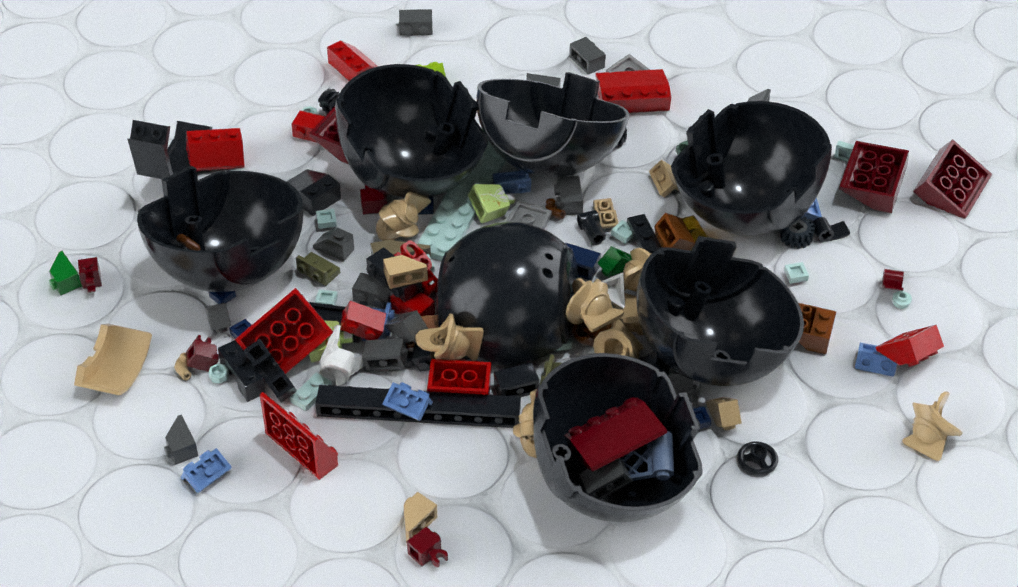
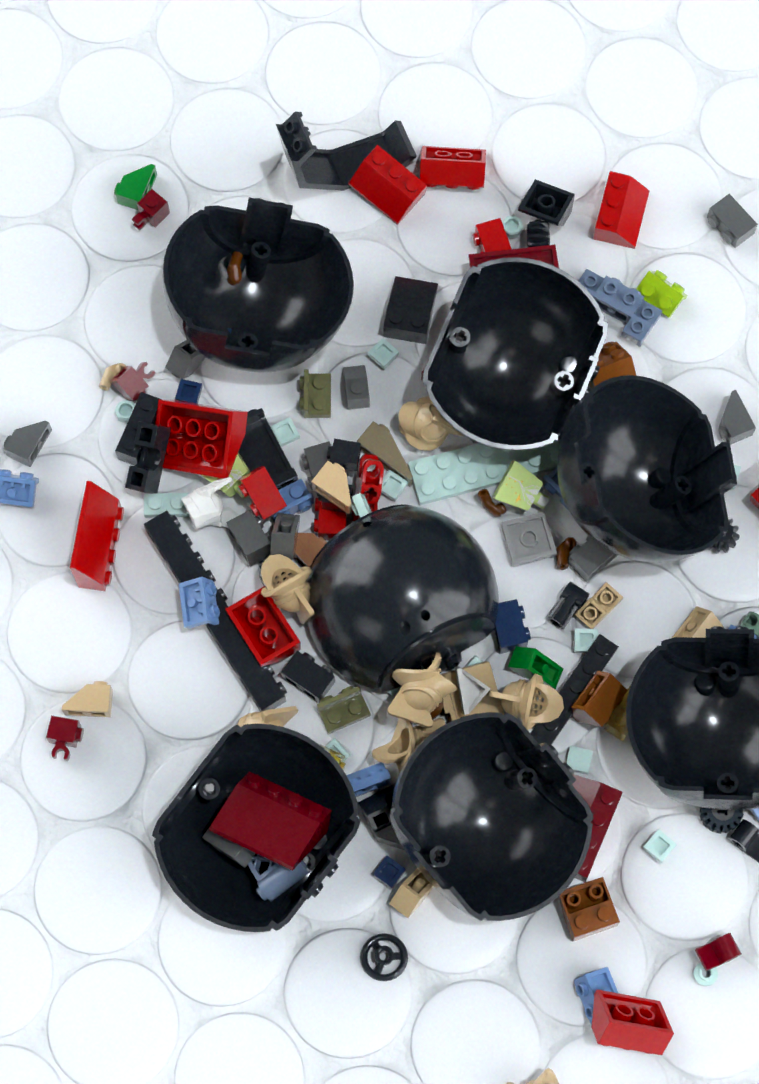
camera: 55 degrees right, 25 degrees up
tan panel [74,324,152,395] -> none
none -> light aqua plate [351,493,372,518]
none -> red slope [420,146,486,190]
none -> reddish brown arm [478,489,507,517]
none -> black slope [518,179,575,226]

